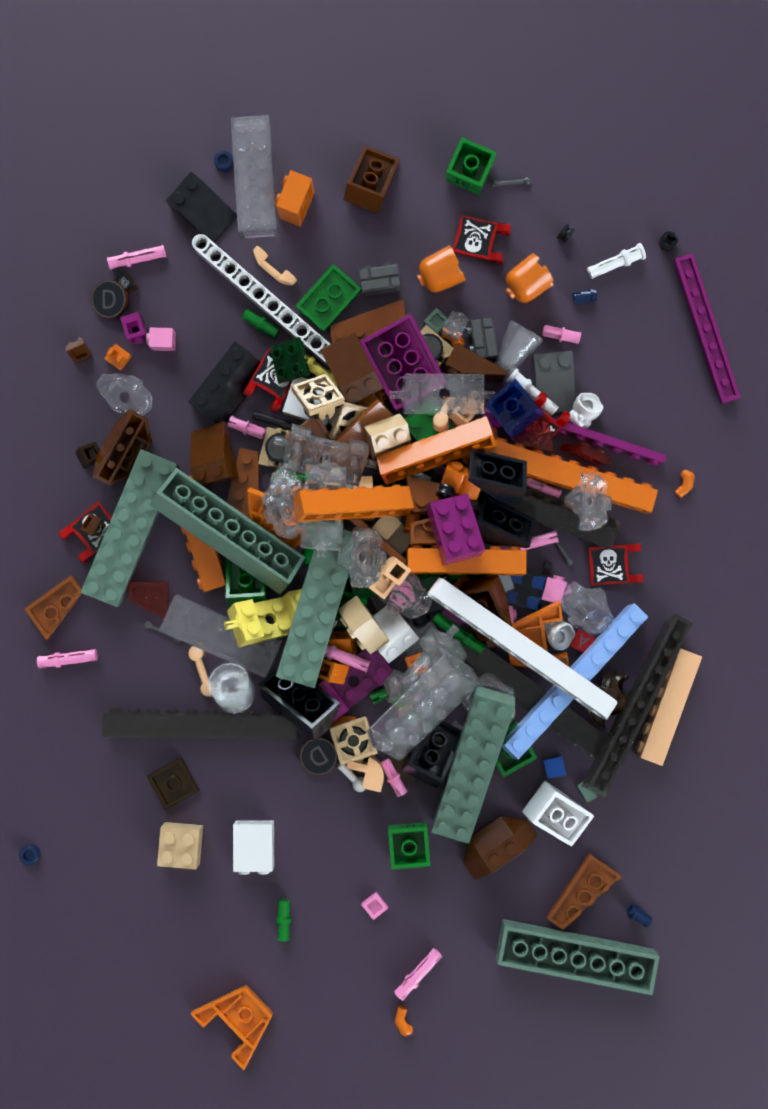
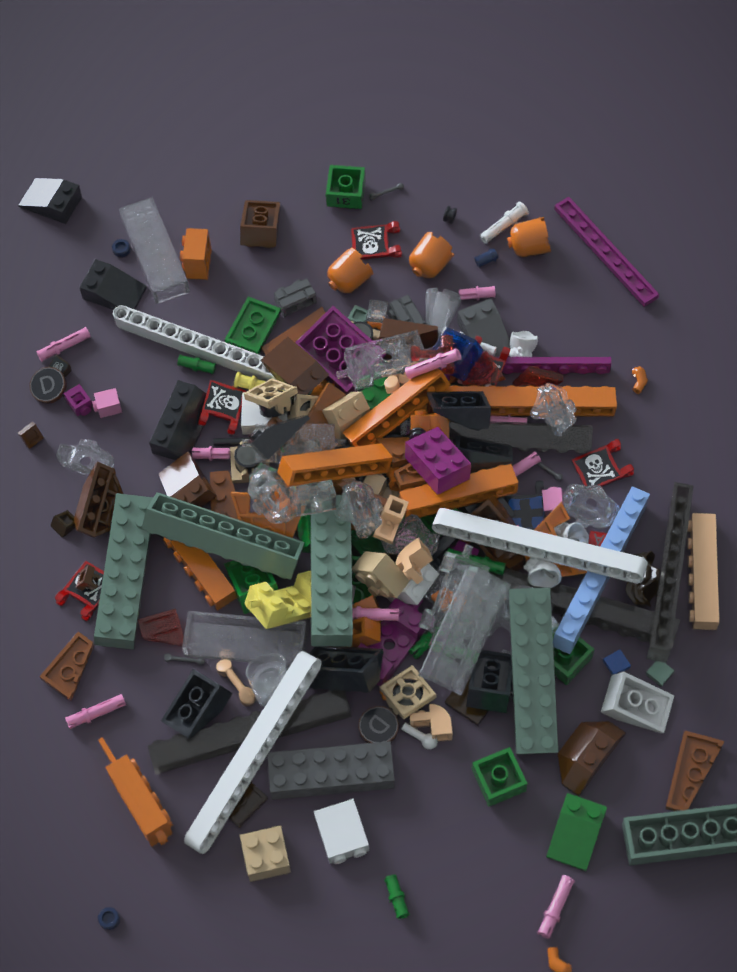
camera: 20 degrees left, 25 degrees down
orange tile [104,343,132,371] -> none
light nougat bar [253,246,297,285] -> none
dark green hinge [270,337,311,384] -> none
bright pink tile [361,891,388,920] -> none
bright pink axle [380,759,408,797] -> none
black bush [659,231,678,251] -> none
none -> black slope [19,178,82,224]
none -> orange piece [98,737,173,847]
none -> black slope [161,669,233,739]
none -> white beam [184,651,321,854]
none -> black slope [247,415,310,460]
none -> dark grey brick [268,741,395,800]
none -> light nougat brick [396,538,433,584]
none -> bright pink pin [405,348,461,379]
none -> clear red bar [411,335,454,374]
none -> orange cylinder [507,217,551,257]
none -> white hair [524,557,562,588]
none -> green slope [546,793,607,871]

